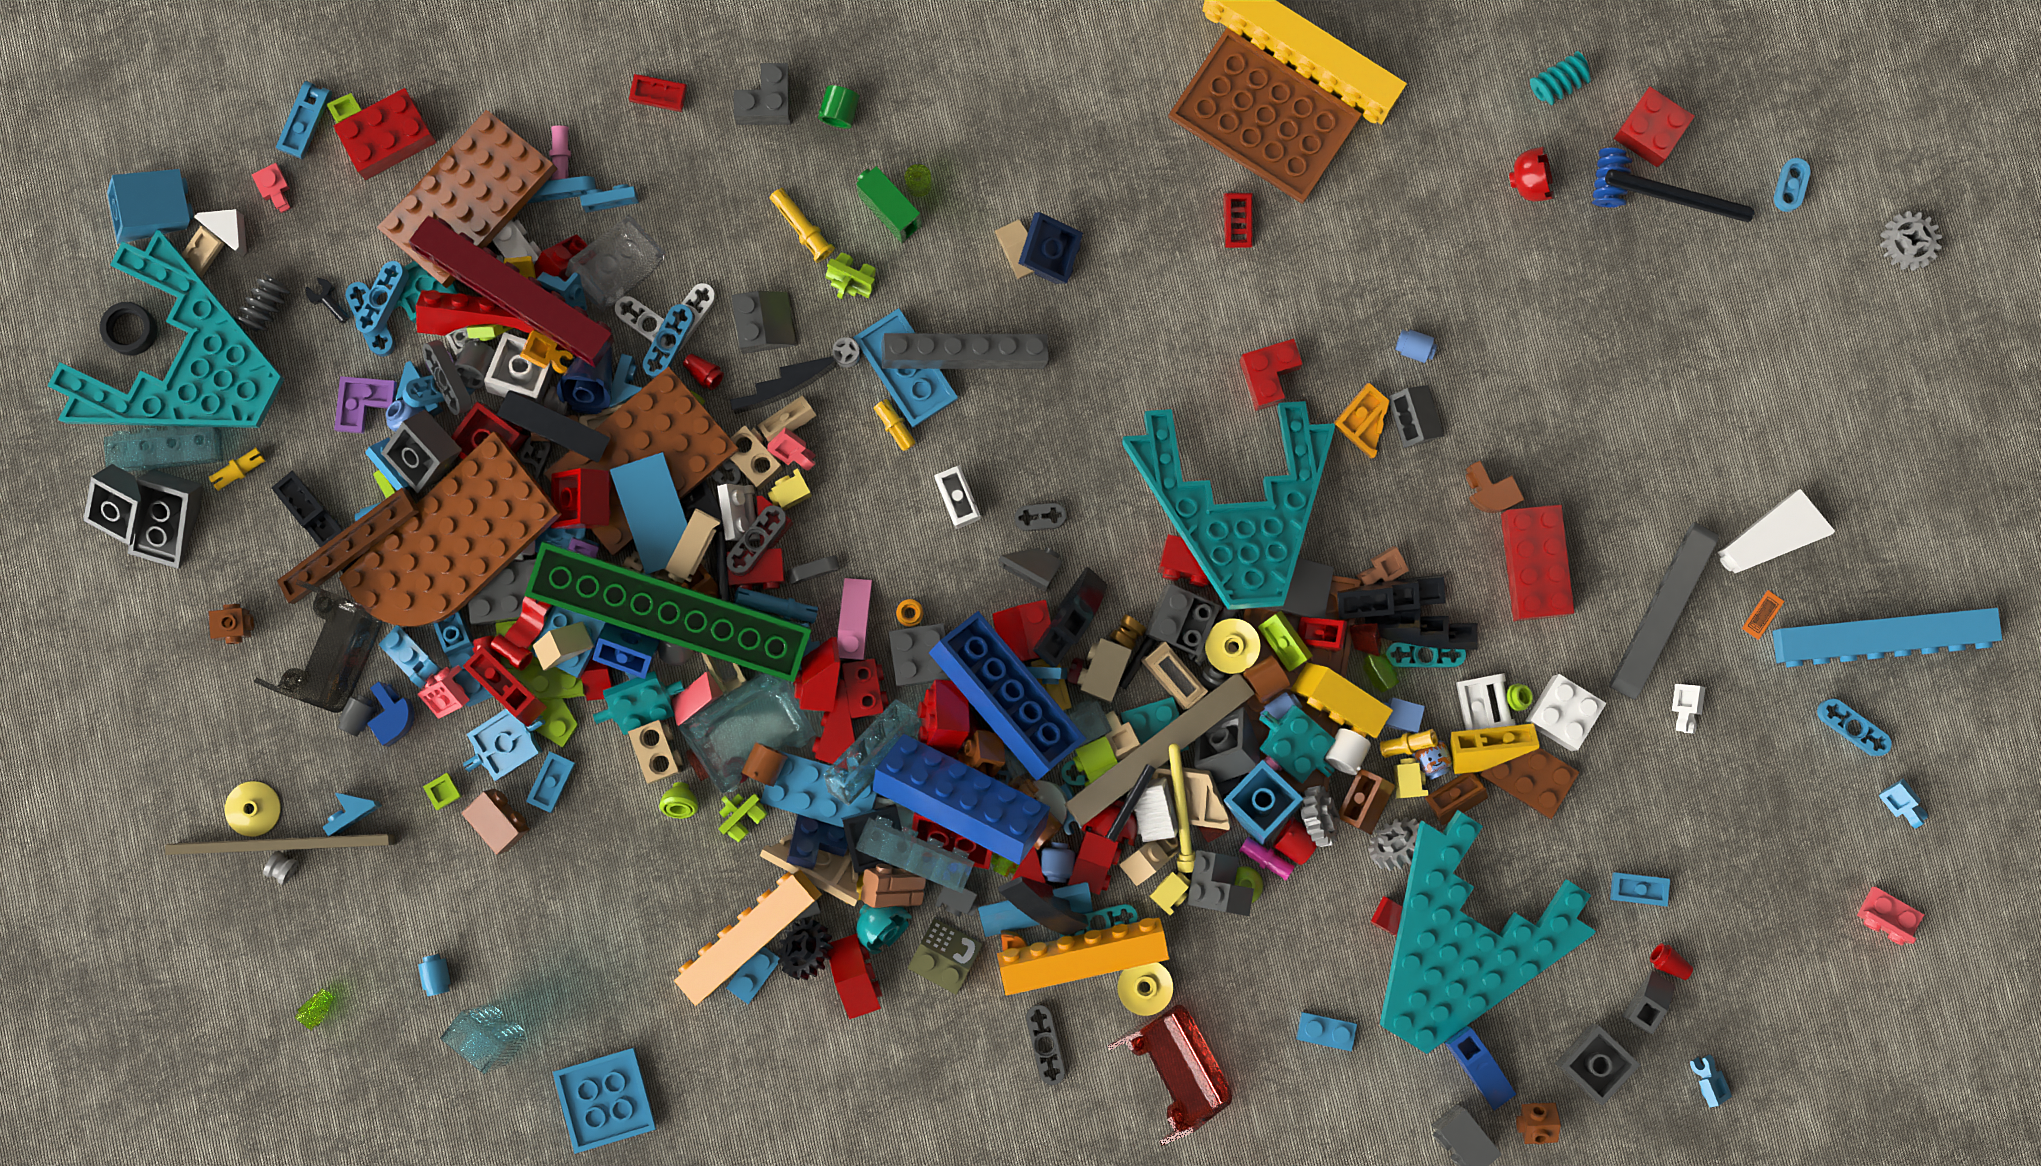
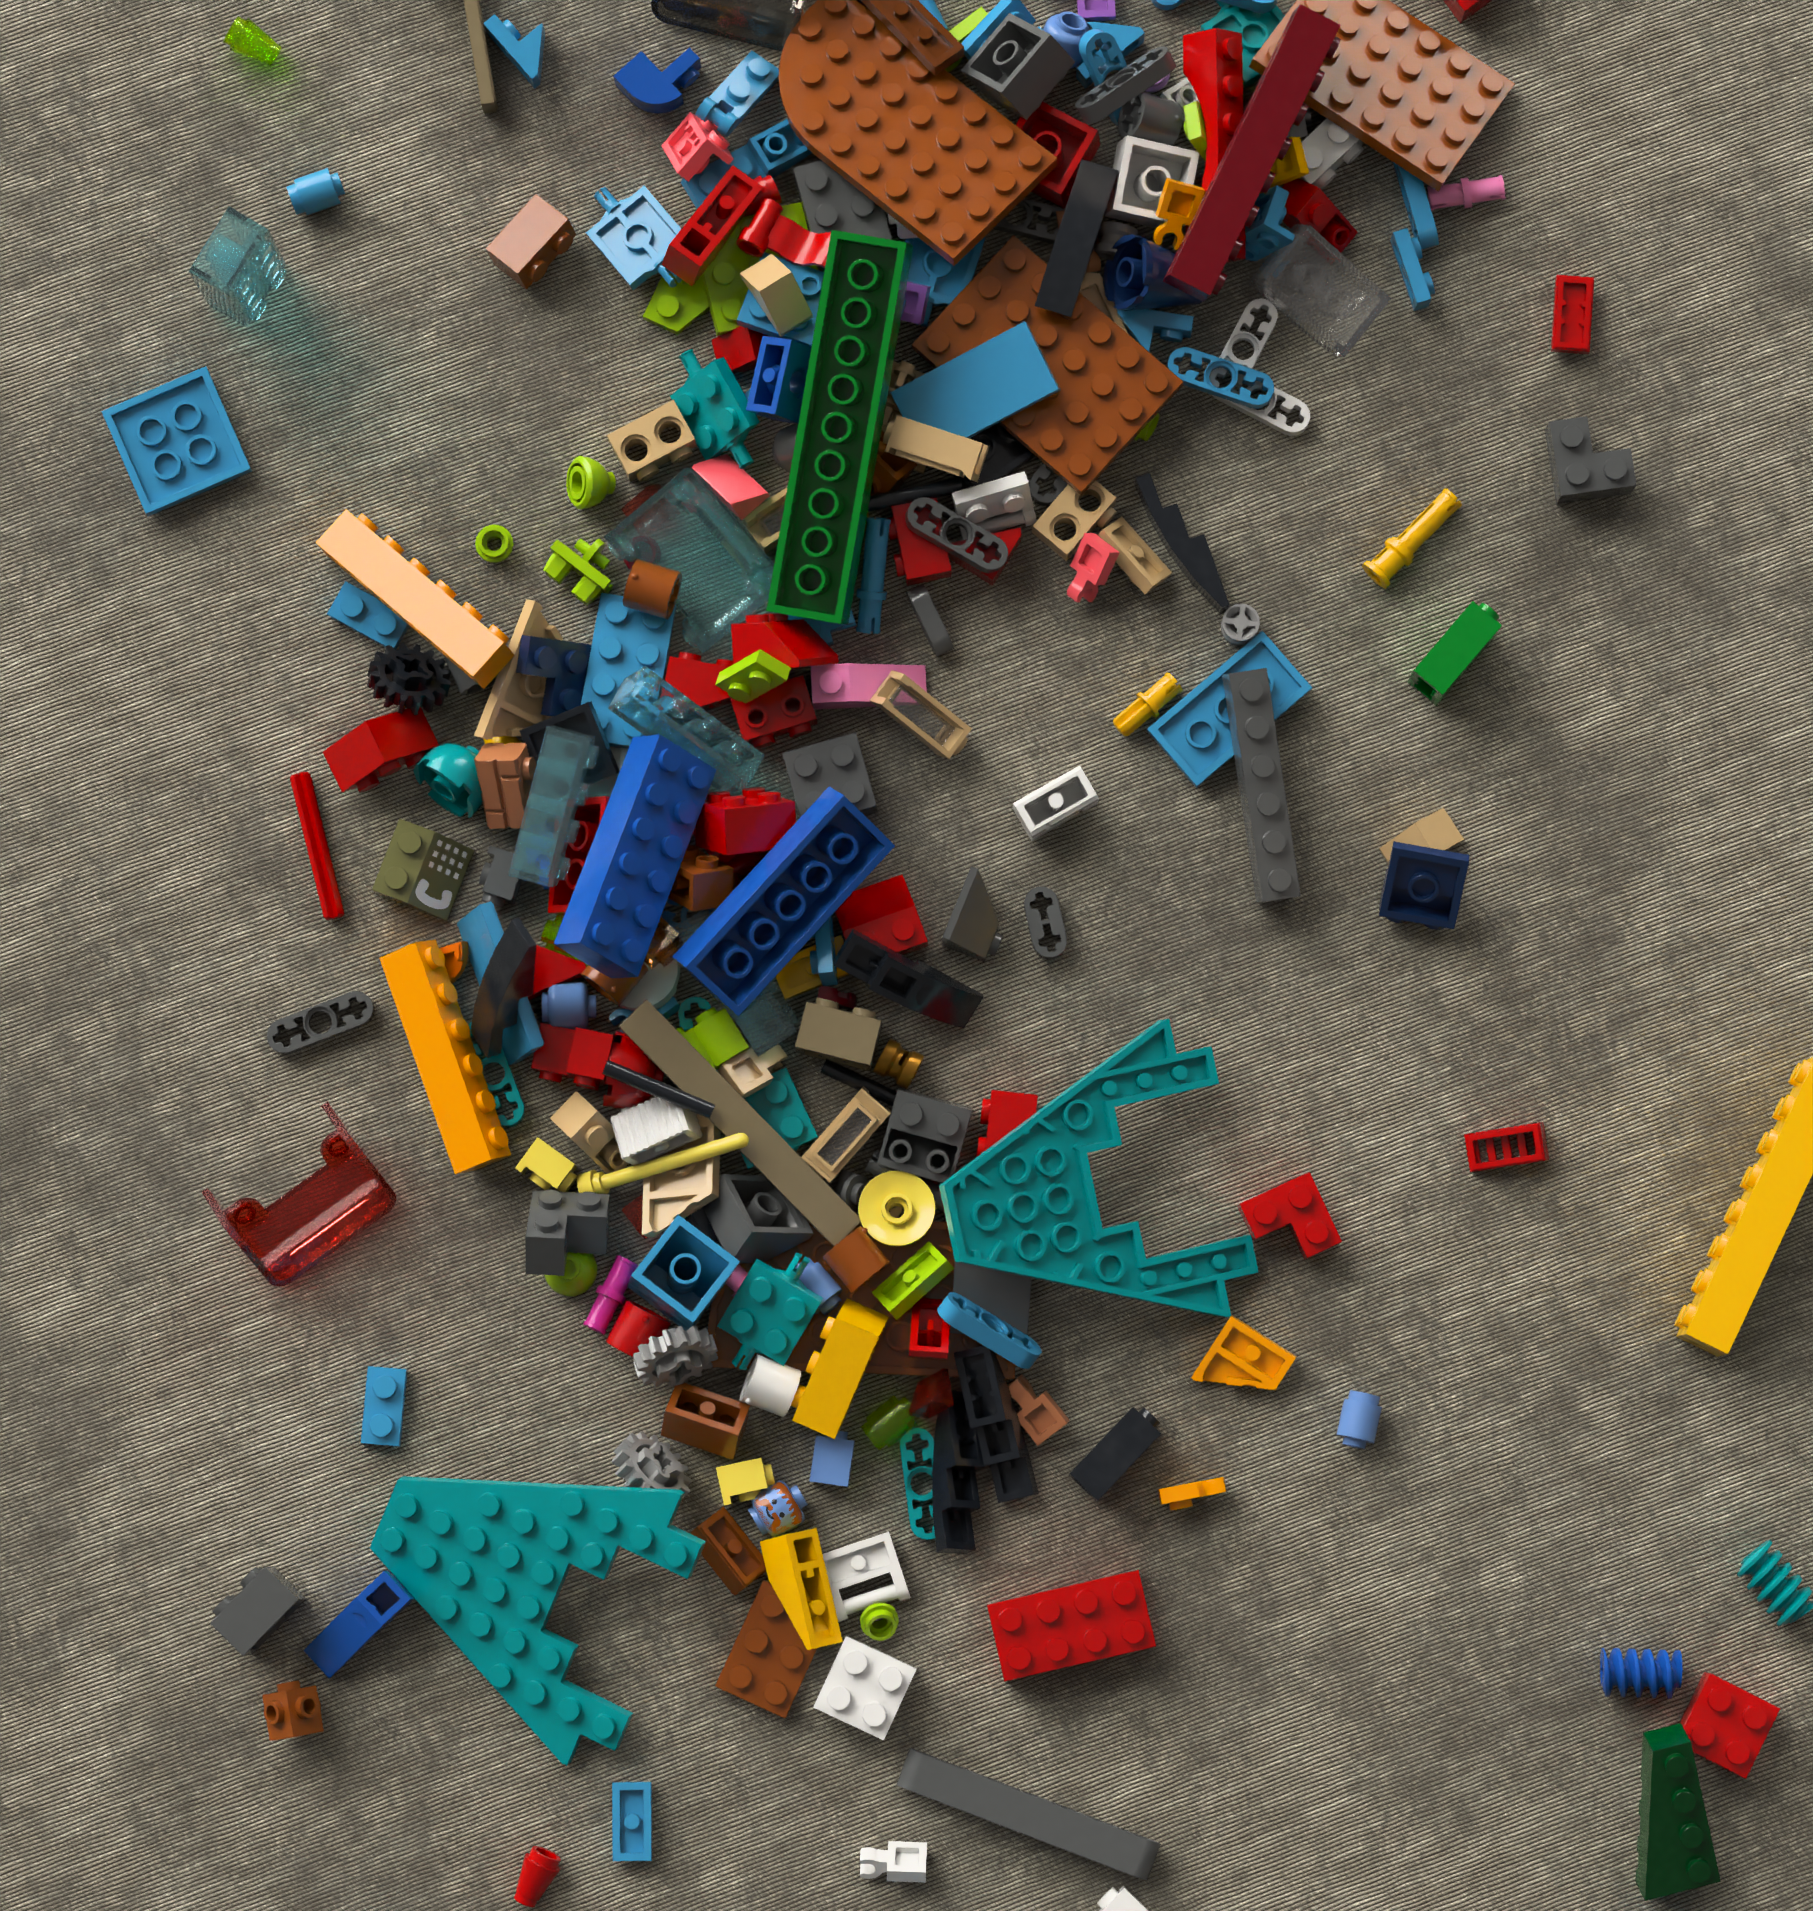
camera: 90 degrees right, 0 degrees up
dark grey brick [338,694,376,737] -> none
lime plate [423,773,463,811] -> none
dark azure plate [526,751,576,813] -> none
red slope [551,468,611,529] -> none
red cone [683,353,724,390] -> none
dark grey slope [731,291,796,354] -> none
light yellow brick [768,468,812,511] -> none
green piece [818,85,860,129] -> none
lime hips [825,252,876,299] -> none
light orange plate [896,599,924,627] -> none
clear neon green brick [904,164,932,197] -> none
light yellow dish [1117,962,1173,1016] -> none
dark orange plate [1168,28,1362,204] -> none
red slope [1370,896,1403,937] -> none
yellow pin [1380,729,1438,758] -> none
dark grey brick [1388,385,1444,448] -> none
dark orange brick [1465,461,1524,513] -> none
red cylinder [1509,146,1554,202] -> none
dark grey brick [1555,1023,1641,1106] -> none
black axle [1605,169,1754,222] -> none
dark grey slope [1621,970,1675,1034] -> none
none -> red axle [290,772,344,920]
none -> lime plate [475,525,514,563]
none -> lime plate [715,649,791,703]
none -> tan window [869,670,972,759]
none -> dark azure beam [937,1292,1042,1369]
none -> black slope [1068,1407,1161,1501]
none -> light orange plate [1158,1477,1226,1511]
none -> dark green wedge [1635,1723,1721,1901]

